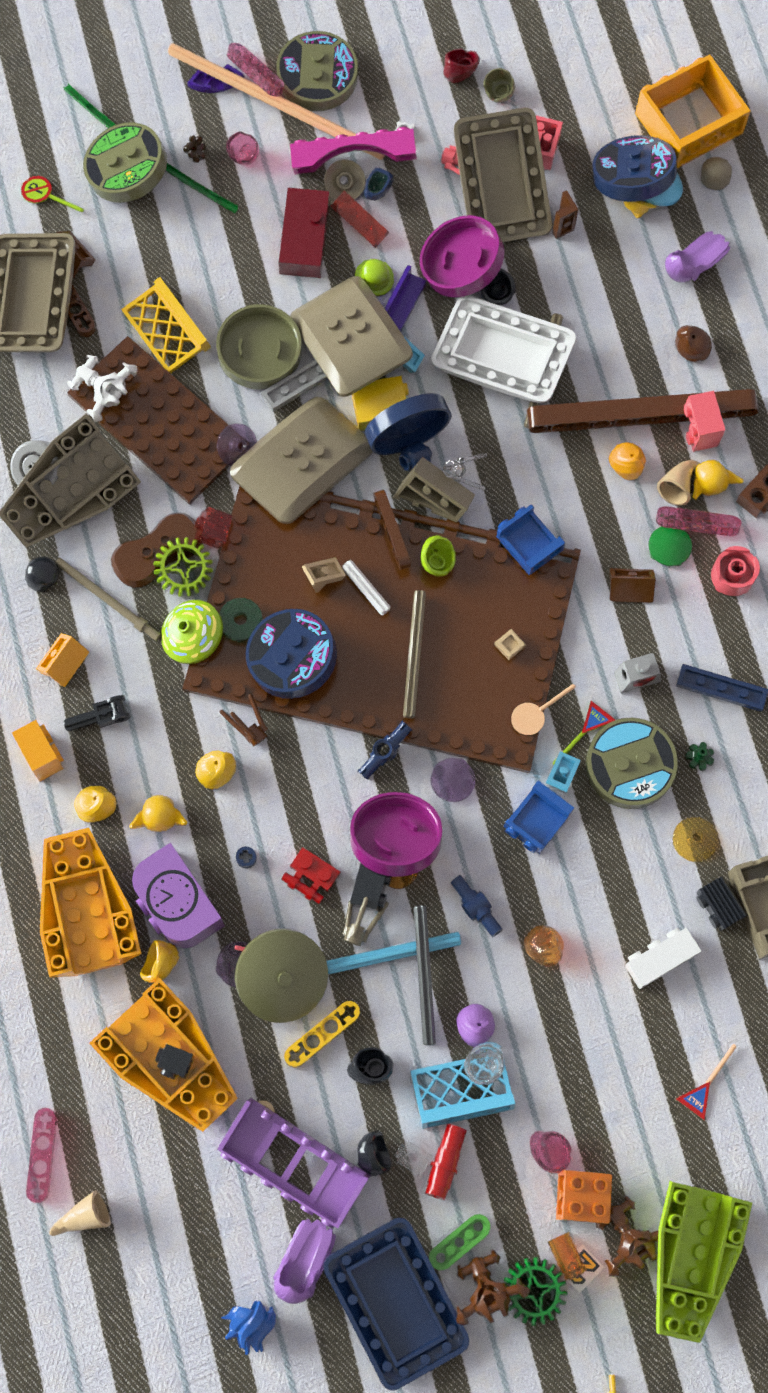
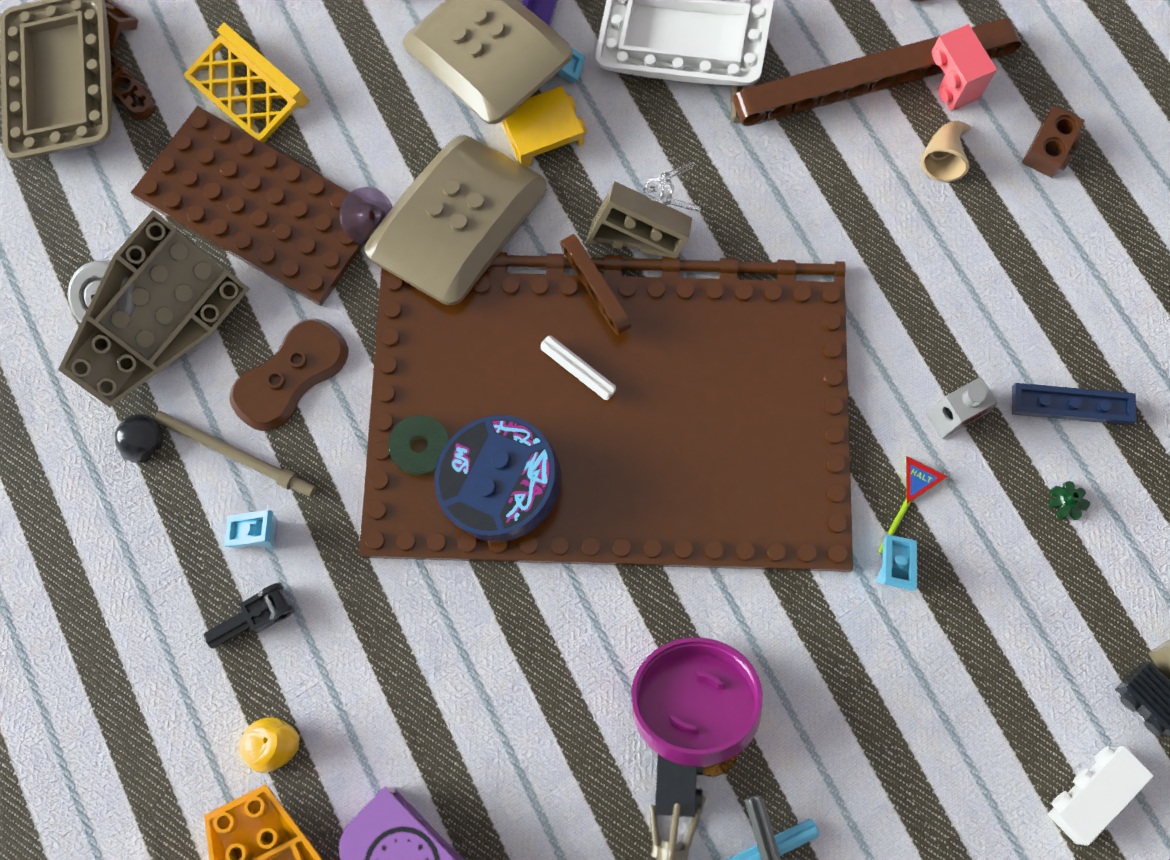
camera: 10 degrees left, 0 degrees up
light orange brick [12,720,64,782] -> none
light orange panel [36,633,89,687] -> none
white piece [68,355,138,423] -> none
yellow piece [129,795,187,832] -> none
lime gear [153,537,213,597] -> none
lime dish [161,600,223,664] -> none
clear red head [194,507,233,549] -> none
yellow hair [196,750,236,790] -> none
olive brick [216,304,302,389] -> none
reddish brown plant [219,694,268,747] -> none
dark blue bush [236,846,257,869] -> none
light grey plate [261,360,328,412] -> none
red plate [281,847,341,904] -> none
tan slope [302,557,346,593] -> none
dark blue pin [357,720,413,780] -> none
dark blue piece [365,393,452,455] -> none
dark blue head [399,442,432,472] -> none
dark tan axle [403,590,426,719] -> none
lime hair [421,535,456,577] -> none
clear purple dish [430,758,475,802] -> none
dark blue pin [450,875,503,938] -> none
tan tile [494,629,526,660] -> none
blue panel [496,504,565,576] -> none
blue panel [504,780,574,854] -> none
light nougat piece [511,684,576,735] -> none
clear orange hair [524,926,564,967] -> none
brick [586,718,678,809] -> none
light orange hair [608,442,646,480] -> none
reddish brown panel [609,568,656,603] -> none
green dish [648,525,692,566] -> none
clear pink beam [655,506,741,536] -> none
clear yellow dish [672,817,718,862] -> none
yellow piece [693,460,744,500] -> none
coral brick [711,546,760,596] -> none
none -> medium azure slope [224,510,277,549]

